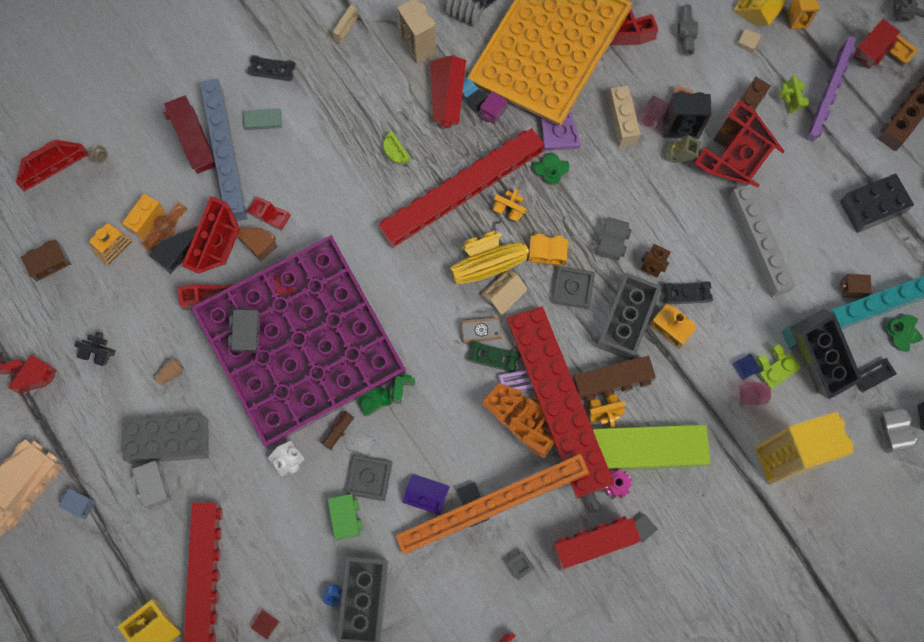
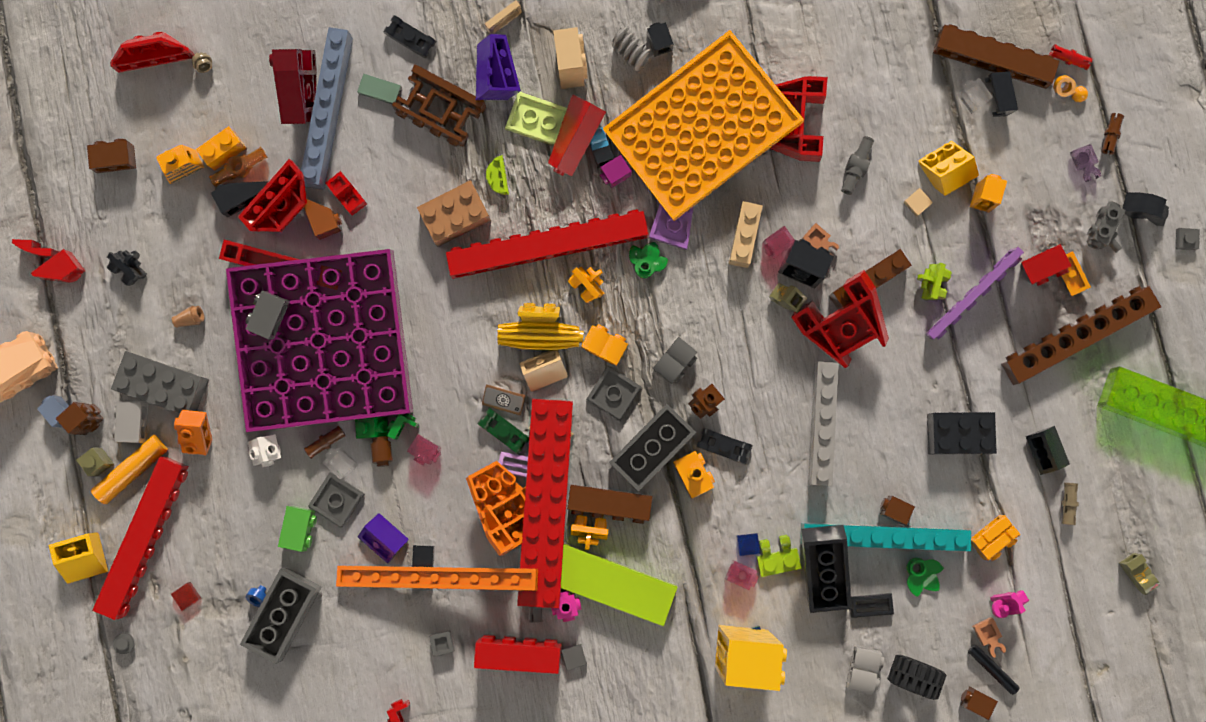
camera: 30 degrees right, 10 degrees up
none -> reddish brown brick [55,402,104,435]
none -> olive brick [76,447,114,476]
none -> light orange brick [91,435,168,504]
none -> orange brick [174,410,213,455]
none -> reddish brown brick [370,437,393,467]
none -> reddish brown fence [392,64,486,147]
none -> clear pink brick [407,434,441,466]
none -> medium nougat brick [417,180,491,247]
none -> dark purple wedge [476,34,521,100]
none -> yellowish green tile [505,92,567,146]

